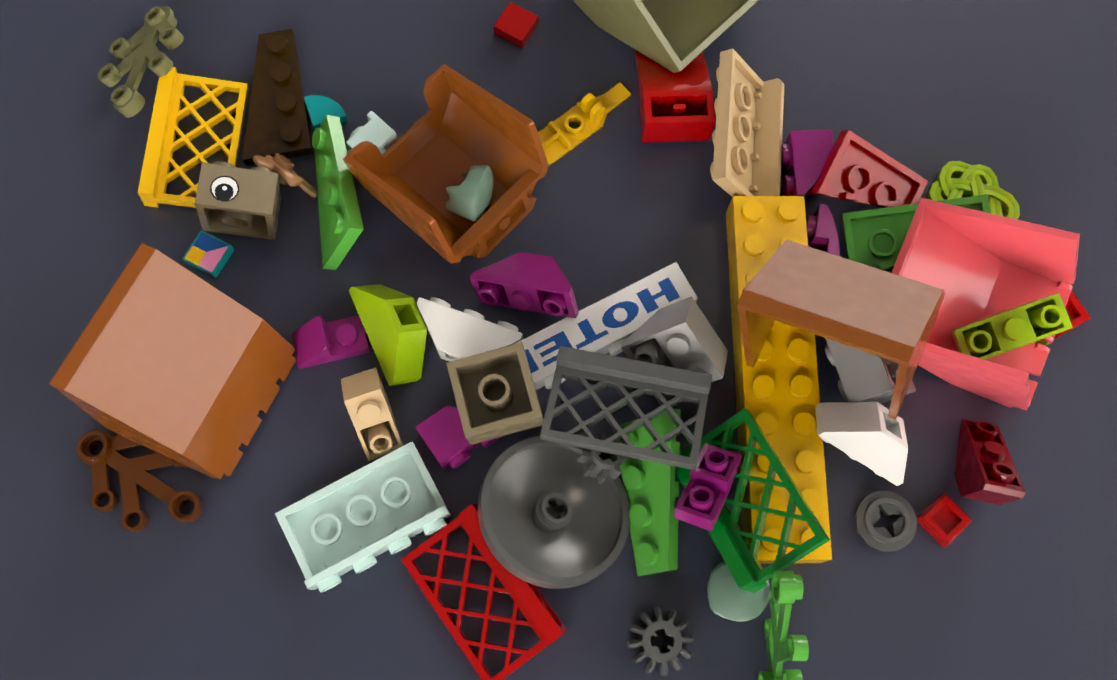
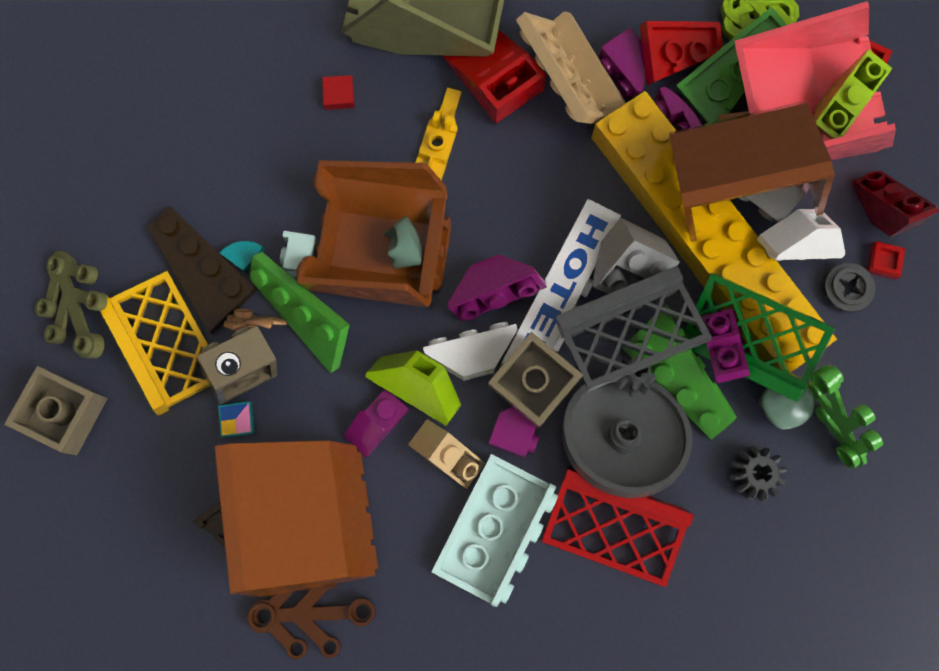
camera: 30 degrees left, 5 degrees up
none -> dark tan brick [4,366,108,456]

